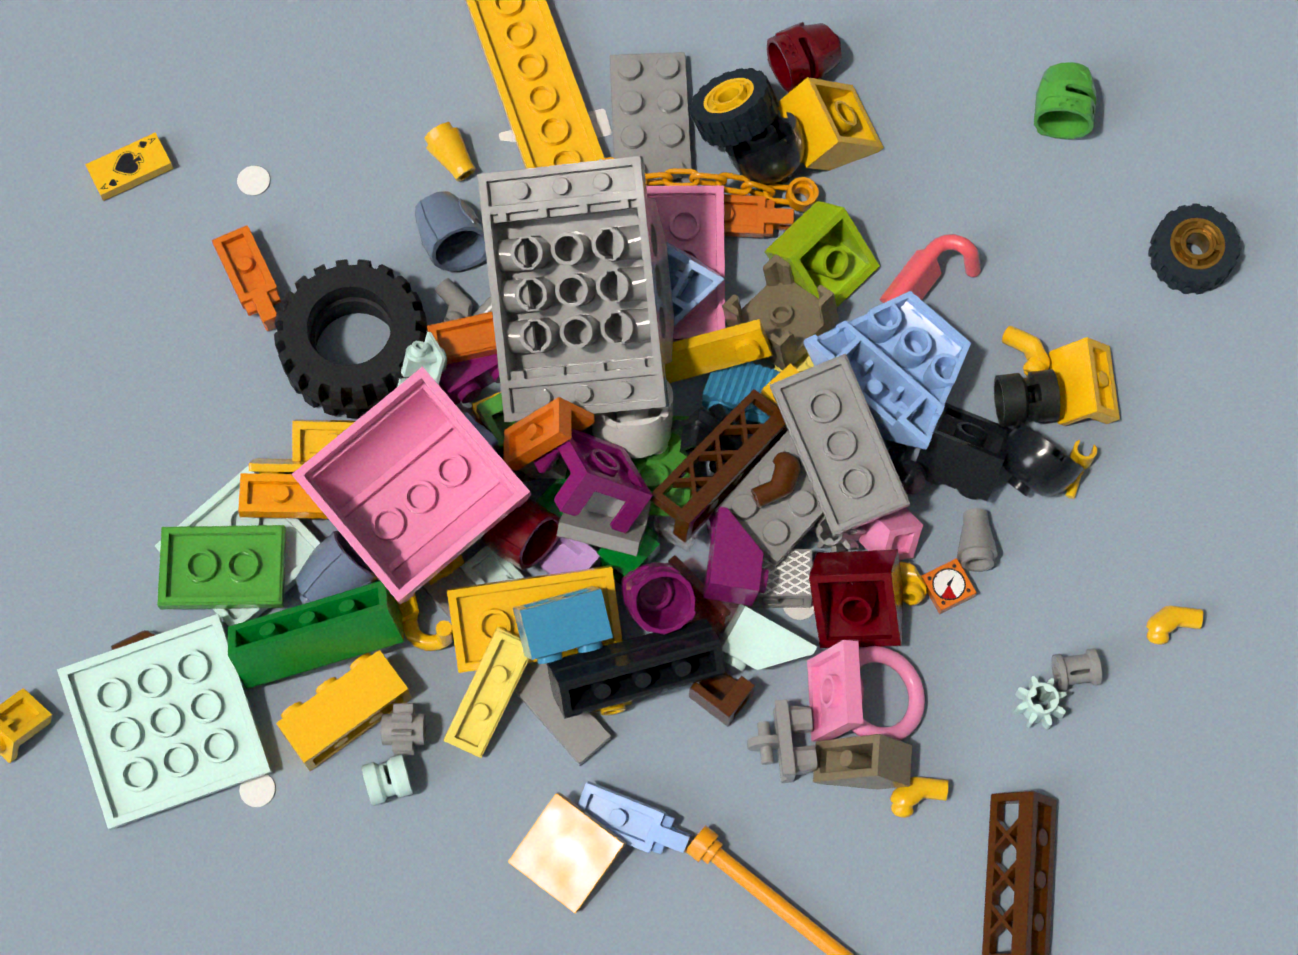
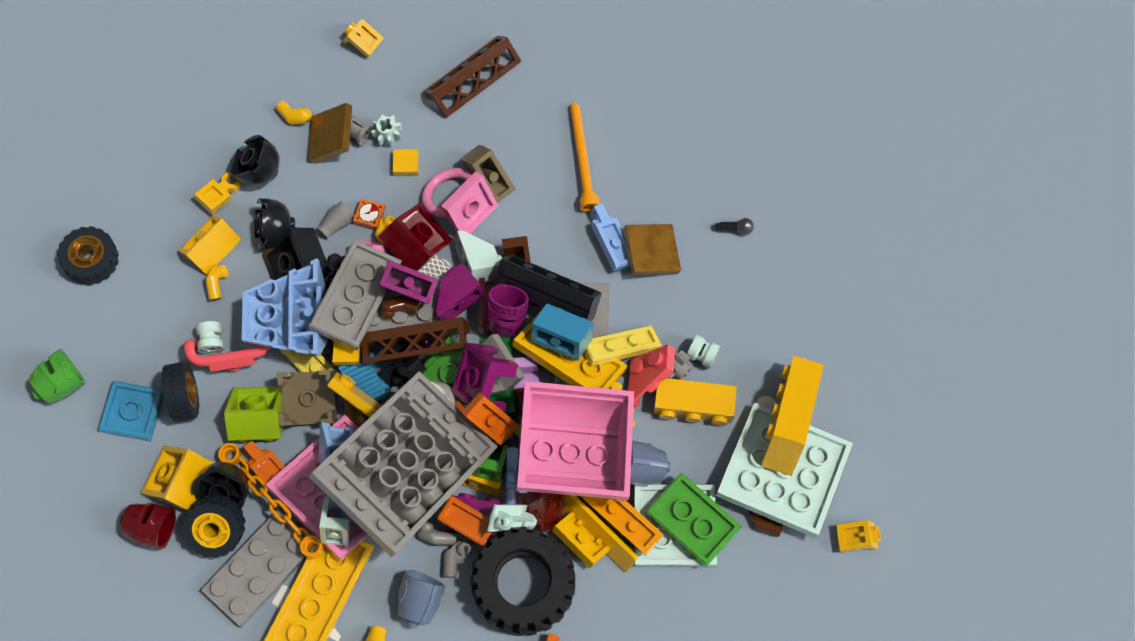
camera: 135 degrees left, 0 degrees up
green brick [228,581,404,689] -> none
light grey hips [747,699,817,783] -> none
yellow arm [890,776,948,818] -> none
pearl dark grey wheel [994,369,1060,426] -> none
yellow hand [1065,440,1097,499] -> none
none -> dark azure tile [98,381,164,442]
none -> black wheel [161,361,199,422]
none -> yellow plate [194,172,241,214]
none -> light aqua wheel [196,321,224,354]
none -> black cylinder [230,135,280,186]
none -> pearl gold tile [308,103,352,163]
none -> yellow bracket [343,19,384,57]
none -> magenta brick [377,260,439,304]
none -> yellow tile [393,149,419,176]
none -> coral wing [628,344,675,408]
none -> yellow wedge [761,355,824,476]

